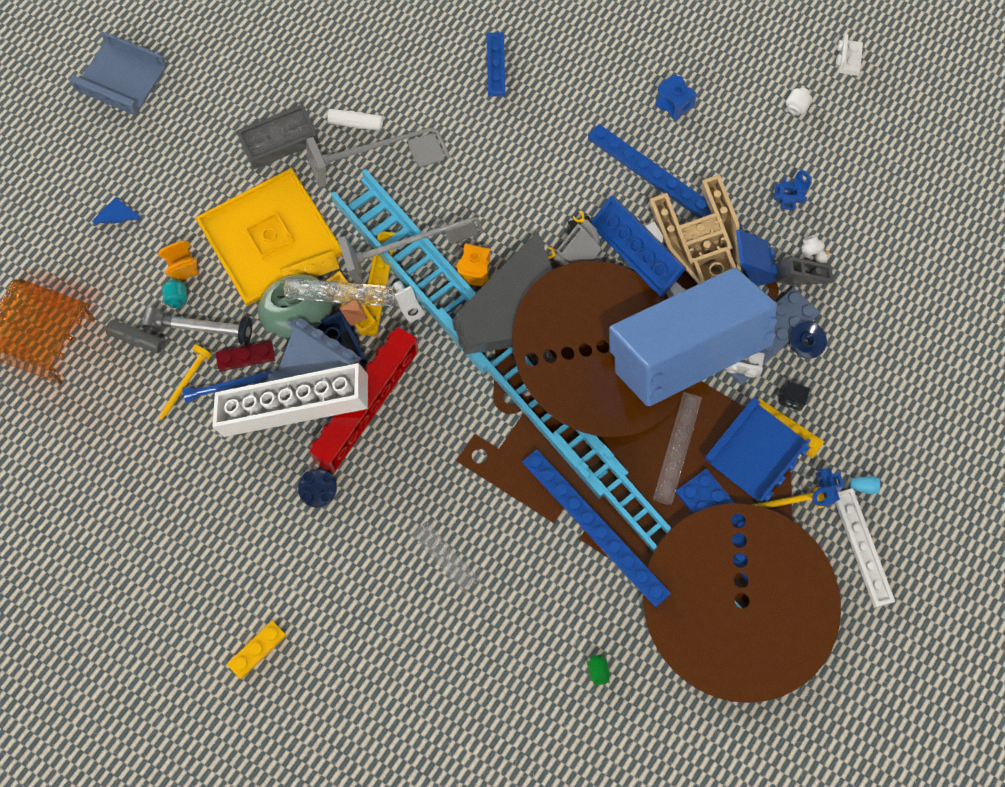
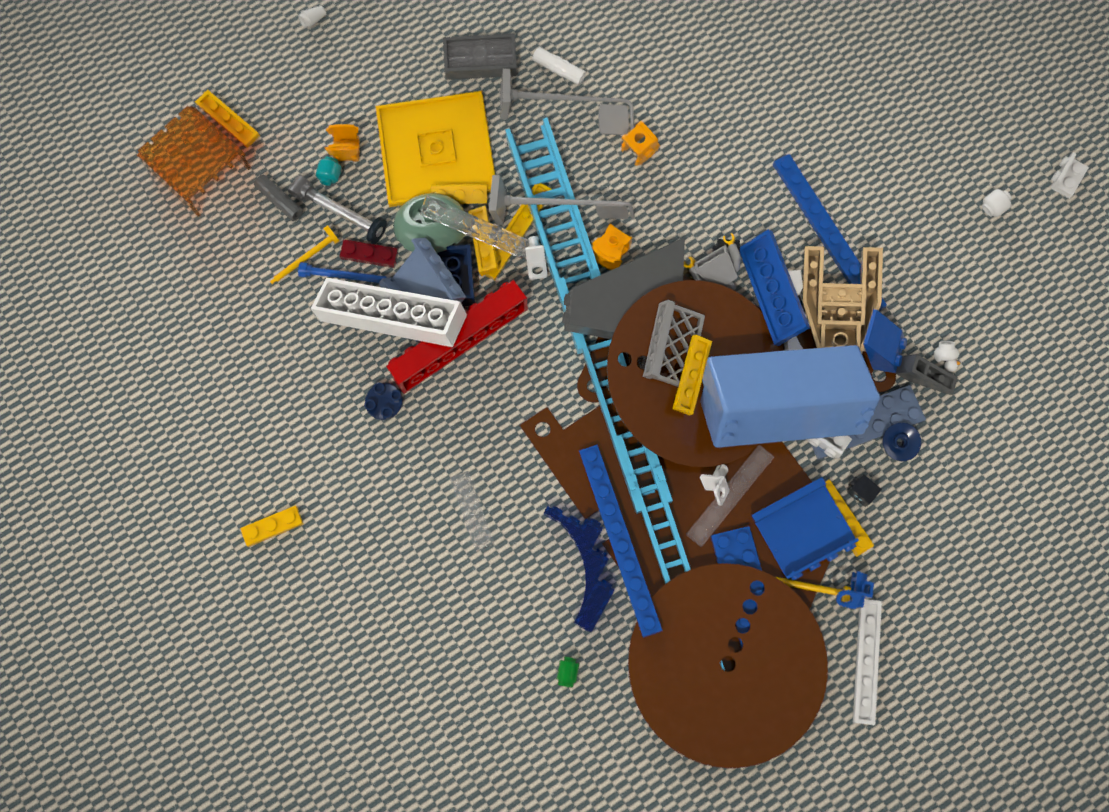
camera: 25 degrees right, 5 degrees up
blue tile [92,197,141,225] -> none
nougat slope [340,299,367,326] -> none
blue plate [487,32,506,97] -> none
blue piece [656,75,697,121] -> none
blue piece [774,170,812,210] -> none
medium azure cone [850,476,880,495] -> none
none -> yellow plate [195,90,260,148]
none -> white cone [298,6,326,28]
none -> clear blue arch [544,506,615,633]
none -> light orange piece [621,121,660,166]
none -> light grey fence [643,300,705,387]
none -> yellow plate [673,335,712,415]
none -> white bracket [700,464,730,506]

